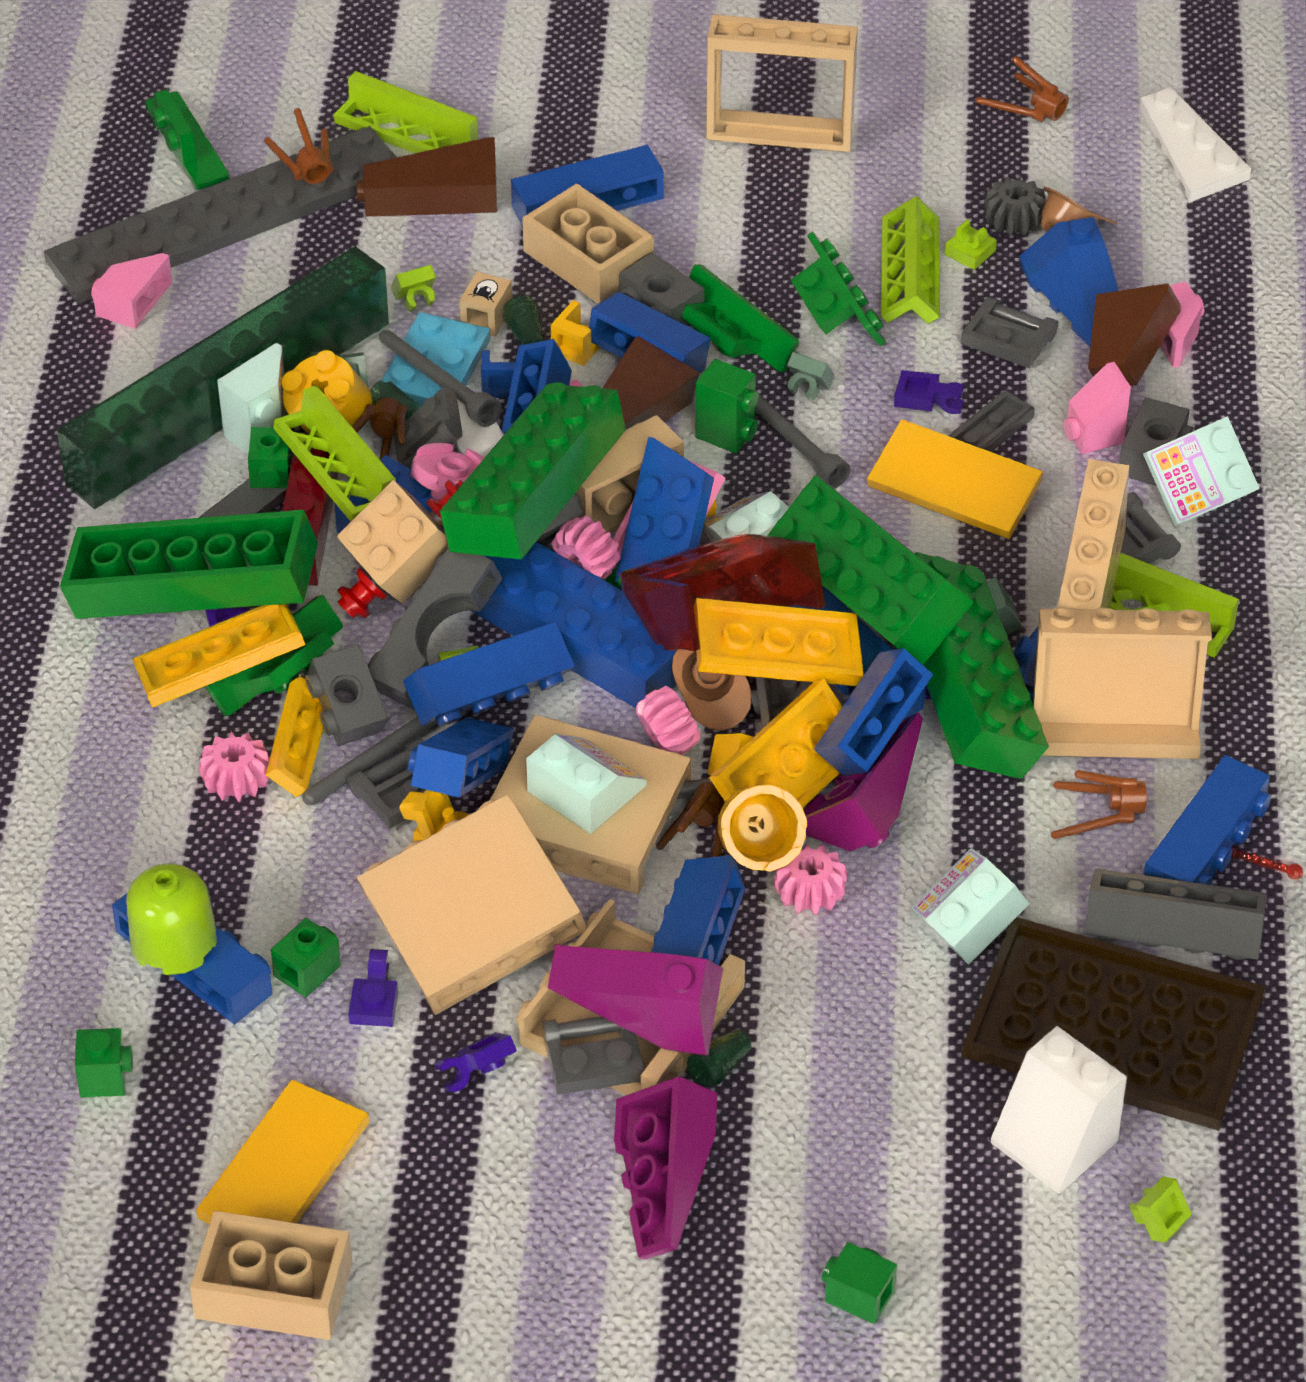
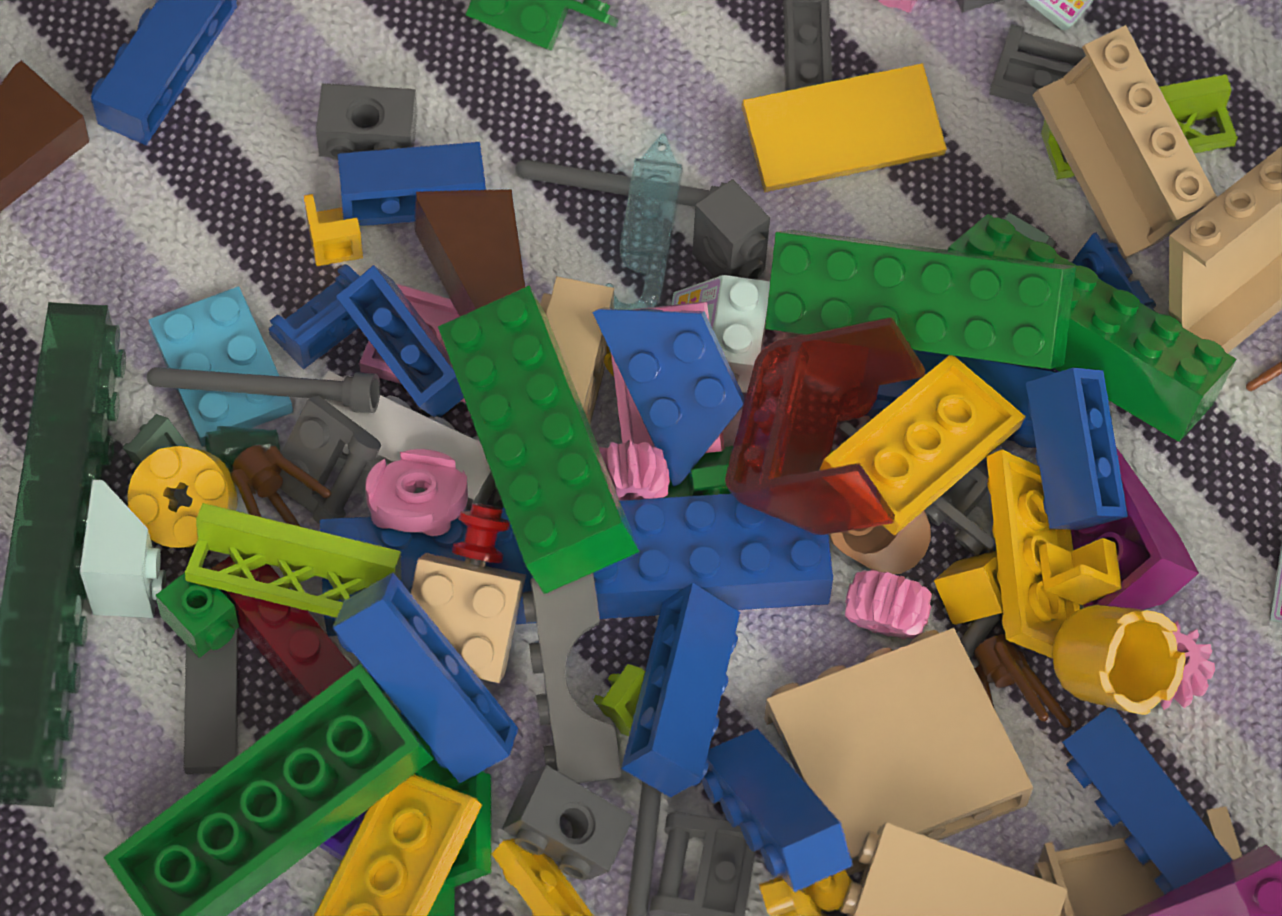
camera: 45 degrees left, 15 degrees up
lime tile [391,264,436,312] -> none
tan brick [459,272,513,337] -> none
clear green cone [503,296,544,345] -> none
tan brick [523,183,654,304] -> none
light aqua slope [526,734,647,834] -> none
green bracket [681,264,799,372] -> none
green brick [695,359,759,454] -> none
sand green tile [787,352,835,401] -> none
dark purple plate [894,370,964,414] -> none
none -> blue brick [333,572,518,783]
none -> clear light blue plate [605,133,683,310]
none -> dark grey brick [692,179,770,280]
none -> yellow panel [1039,538,1122,605]

